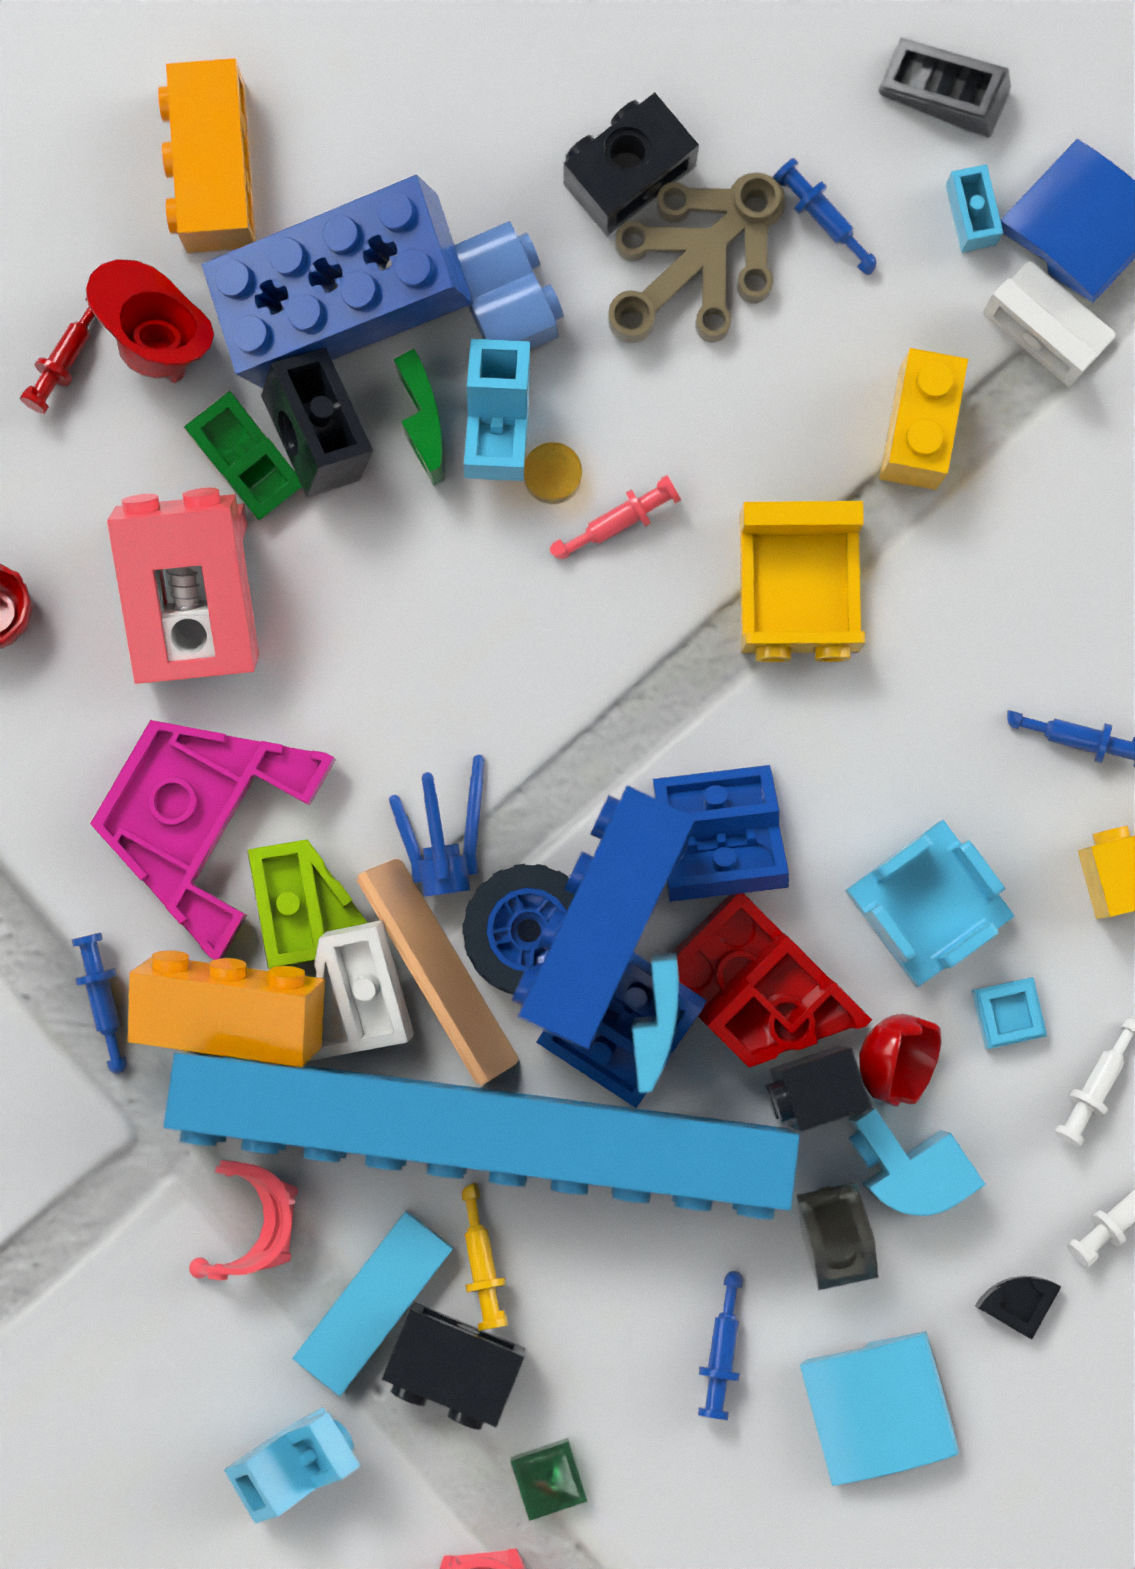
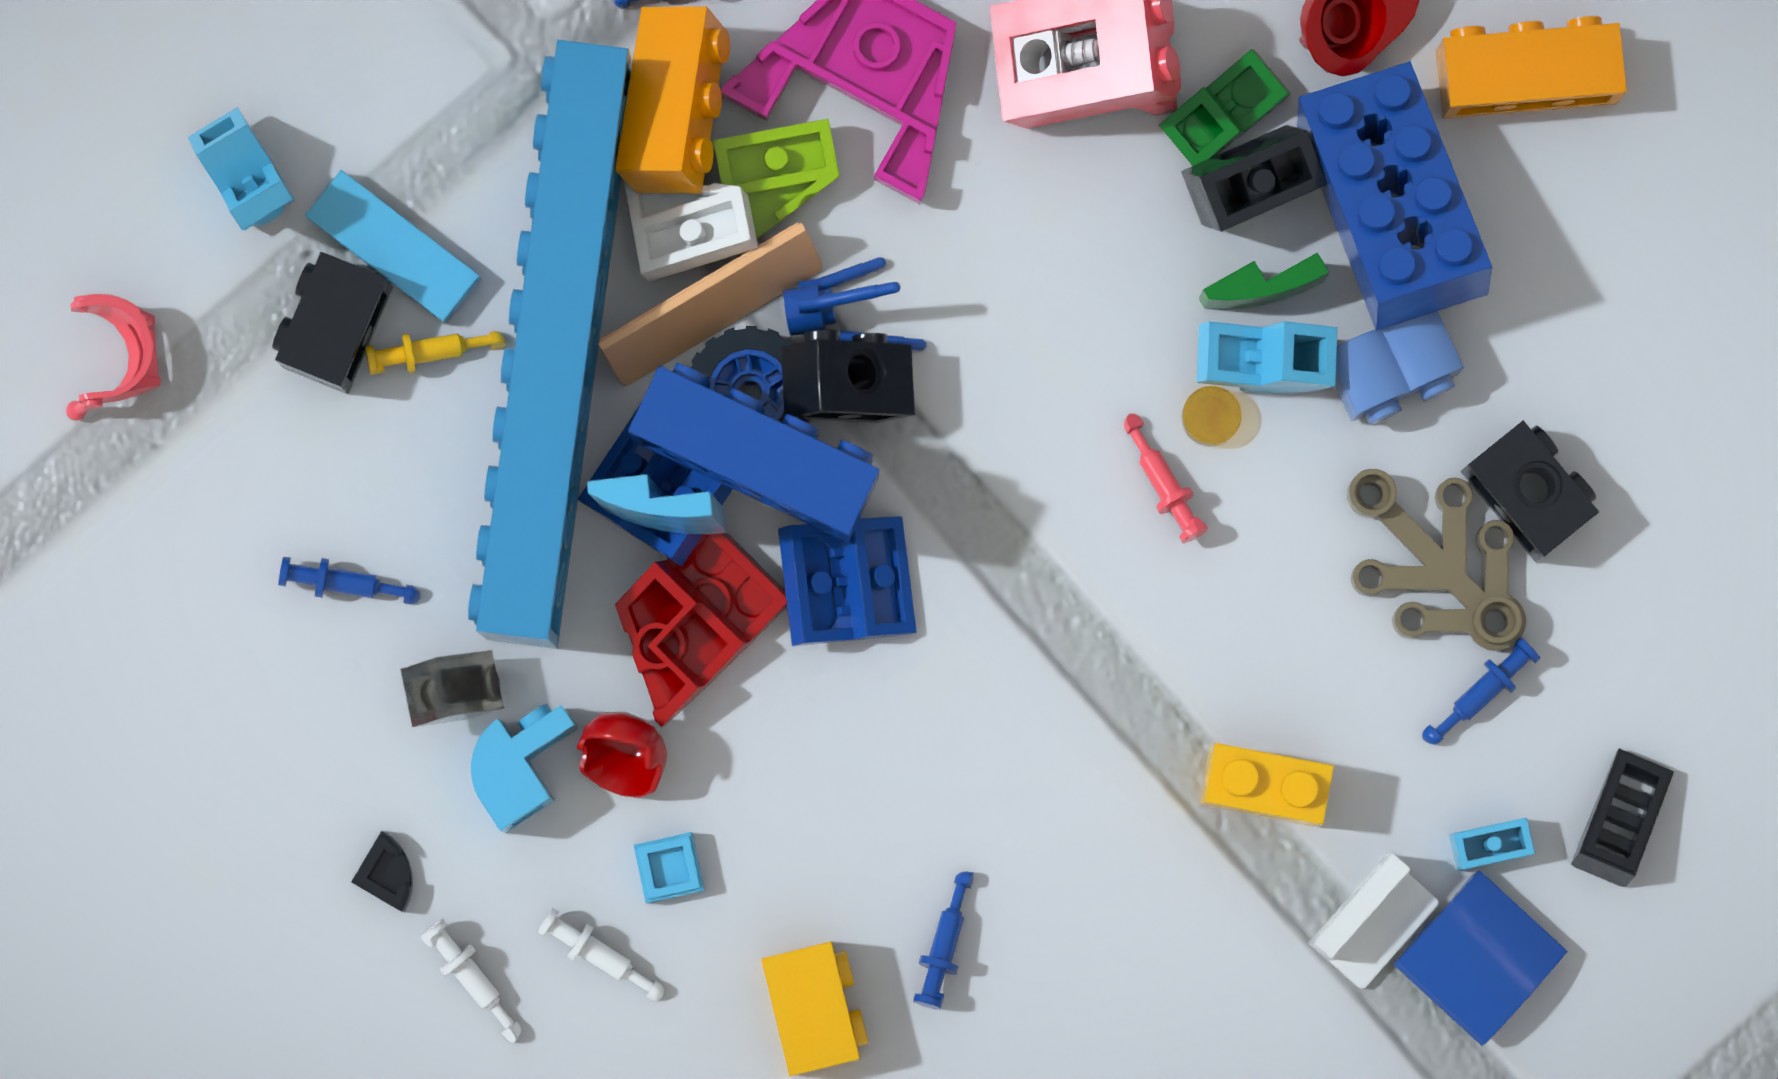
camera: 90 degrees right, 0 degrees up
coral helmet [189,1160,298,1280] -> none
clear green tile [510,1438,588,1521] -> none
yellow panel [739,501,865,663] -> none
black brick [764,1046,872,1132] -> none
medium azure slope [800,1331,959,1486] -> none
medium azure panel [845,820,1015,987] -> none
none -> black brick [781,330,915,423]

